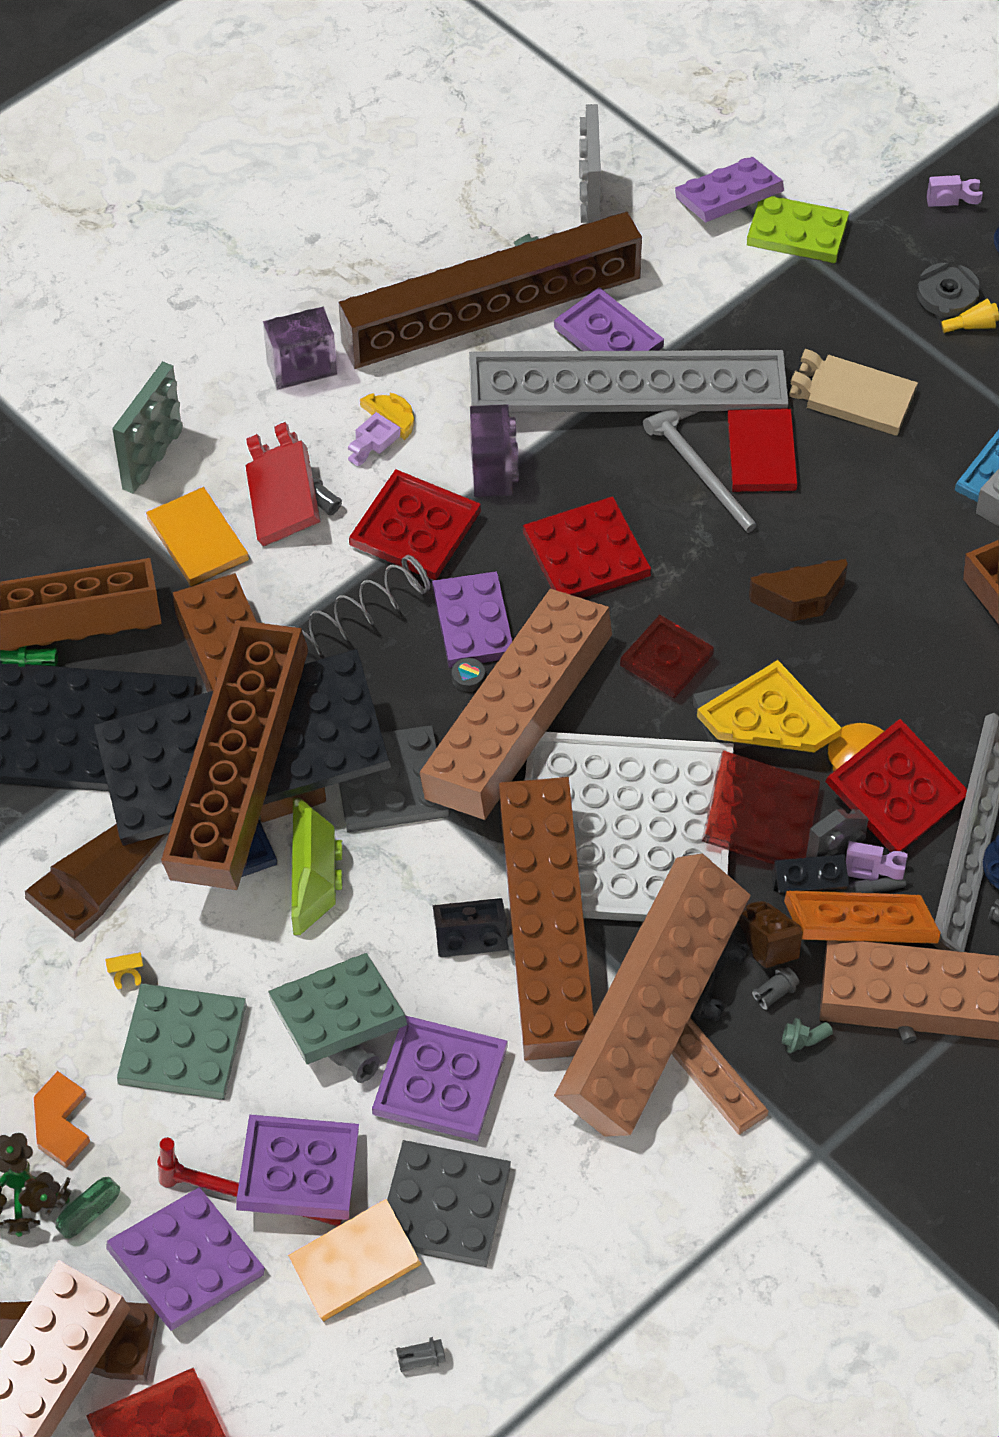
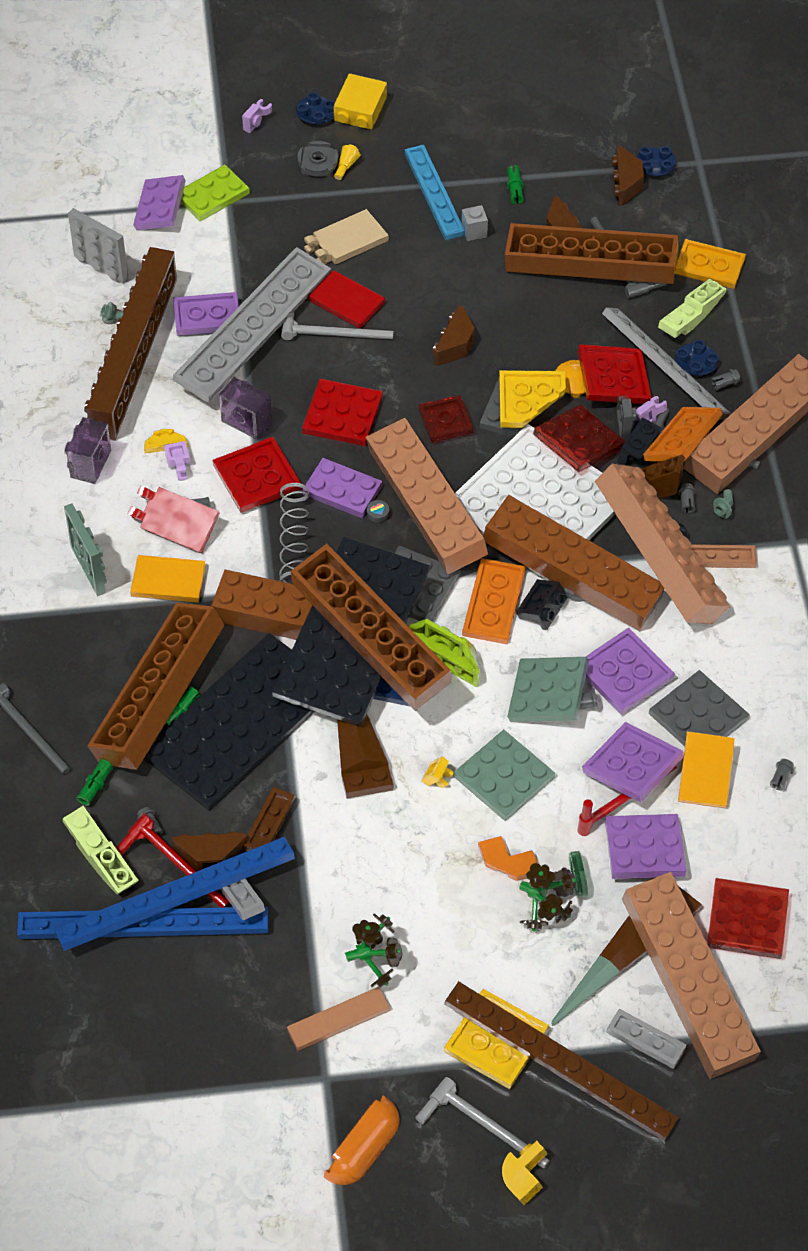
camera: 55 degrees left, 0 degrees up
none -> orange tile [462,558,526,644]

